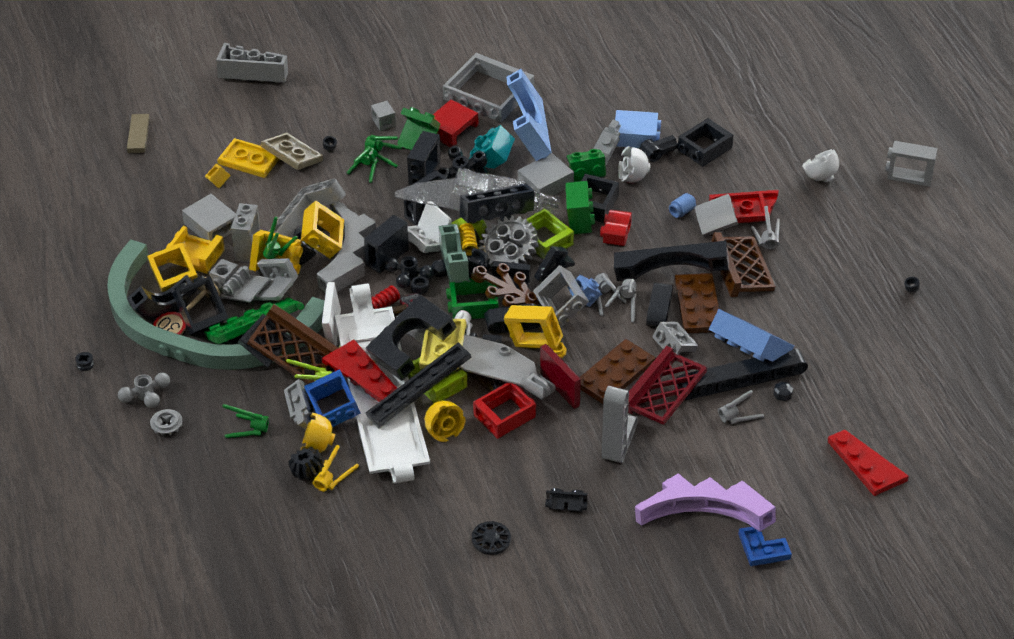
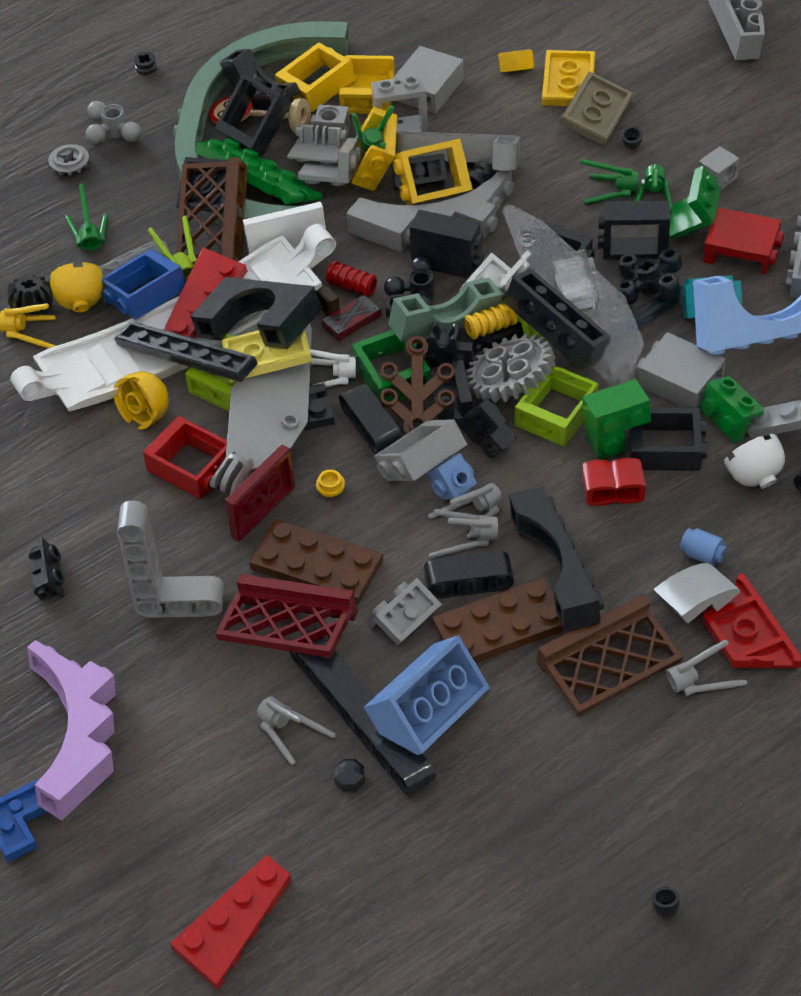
camera: 75 degrees right, 5 degrees up
yellow window [504,305,563,349] -> none

